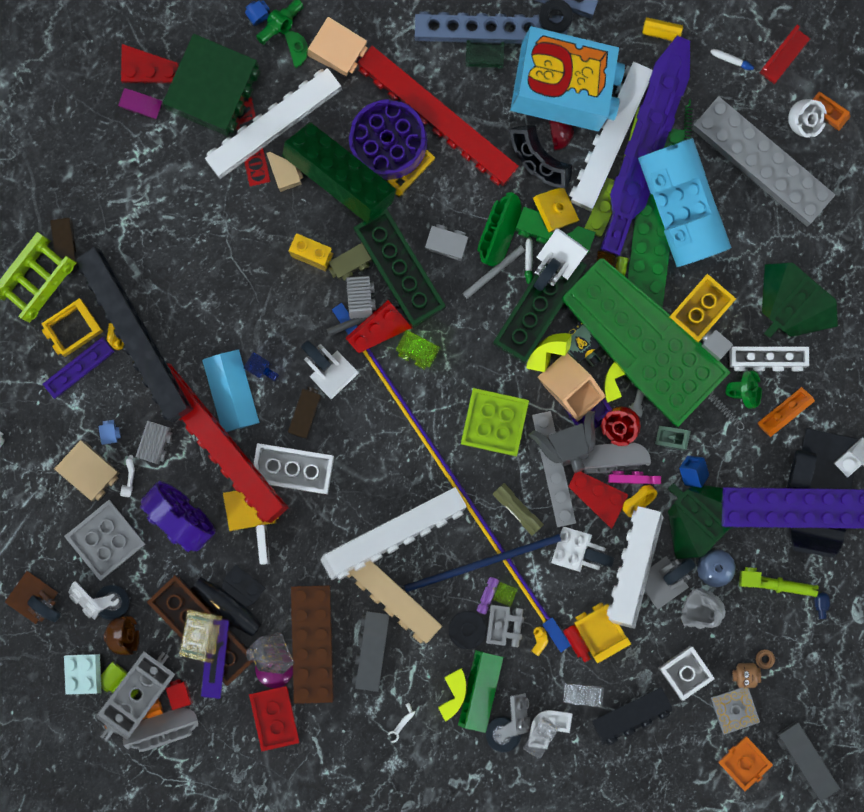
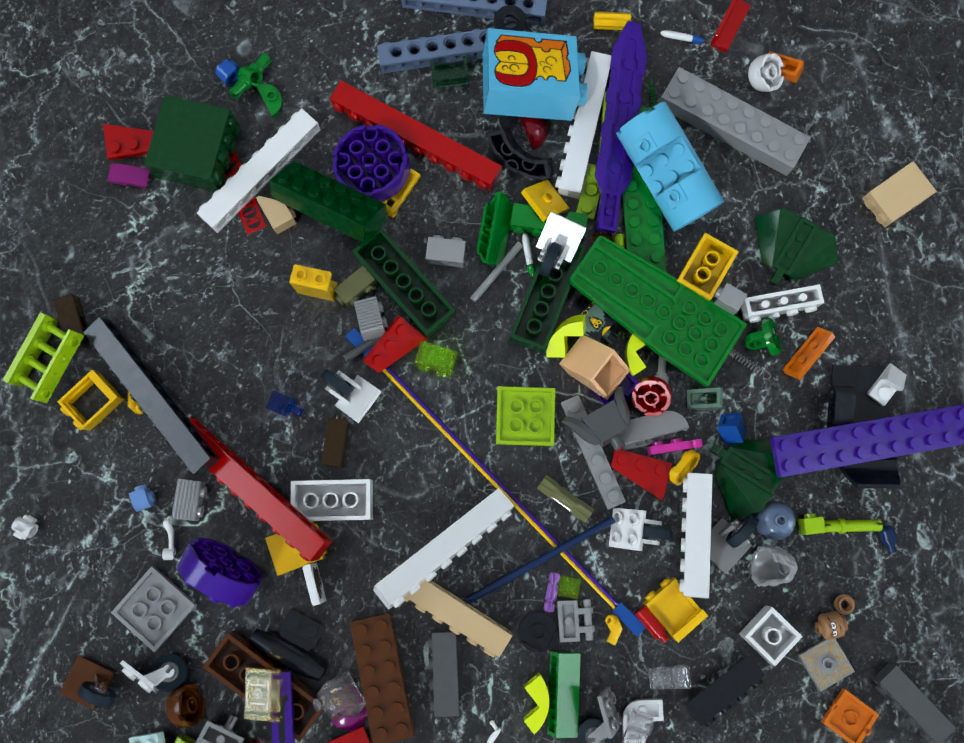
camera: 10 degrees left, 5 degrees down
dark purple tile [43,337,115,399] -> none
tan slope [54,440,120,501] -> none
medium azure slope [202,350,260,432] -> none
light nougat slope [307,17,368,76] -> none

